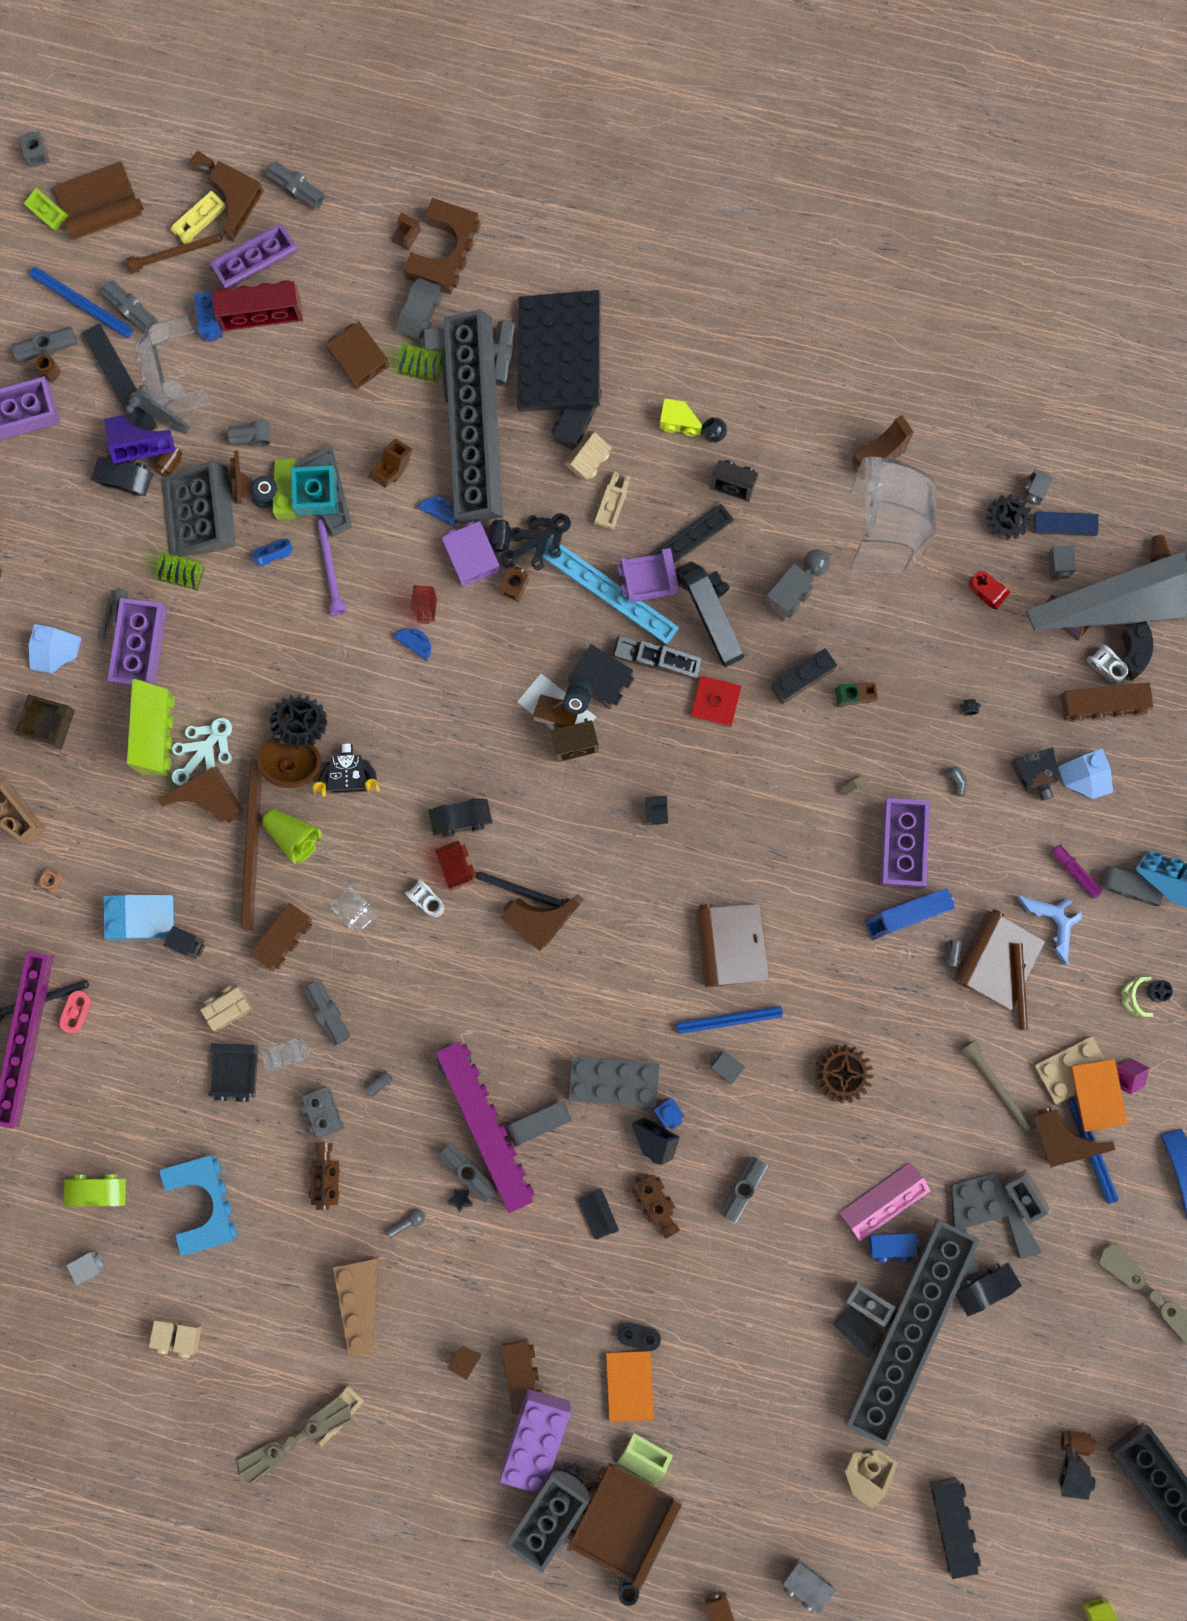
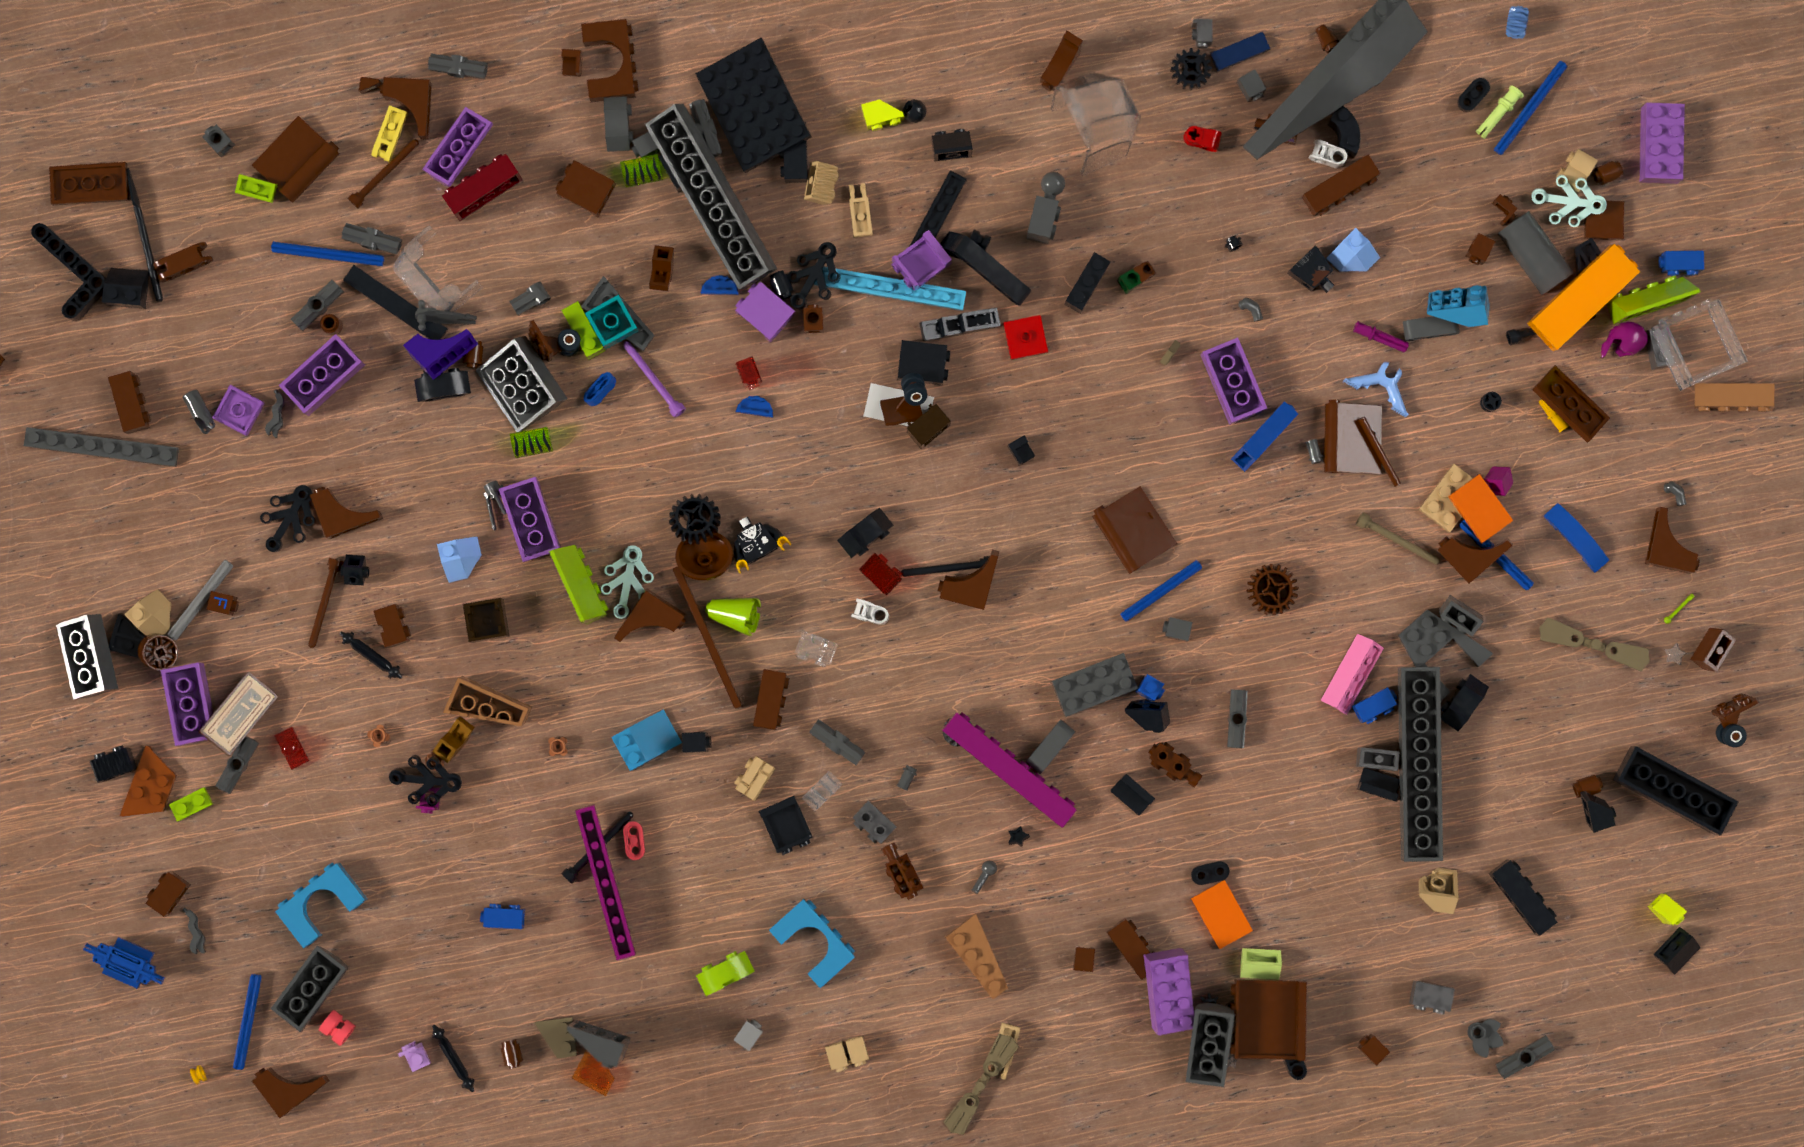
camera: 30 degrees left, 5 degrees up
blue brick [194,291,223,341] -> none
dark grey piece [438,1143,498,1203] -> none
yellowish green helmet [1121,977,1153,1017] -> none

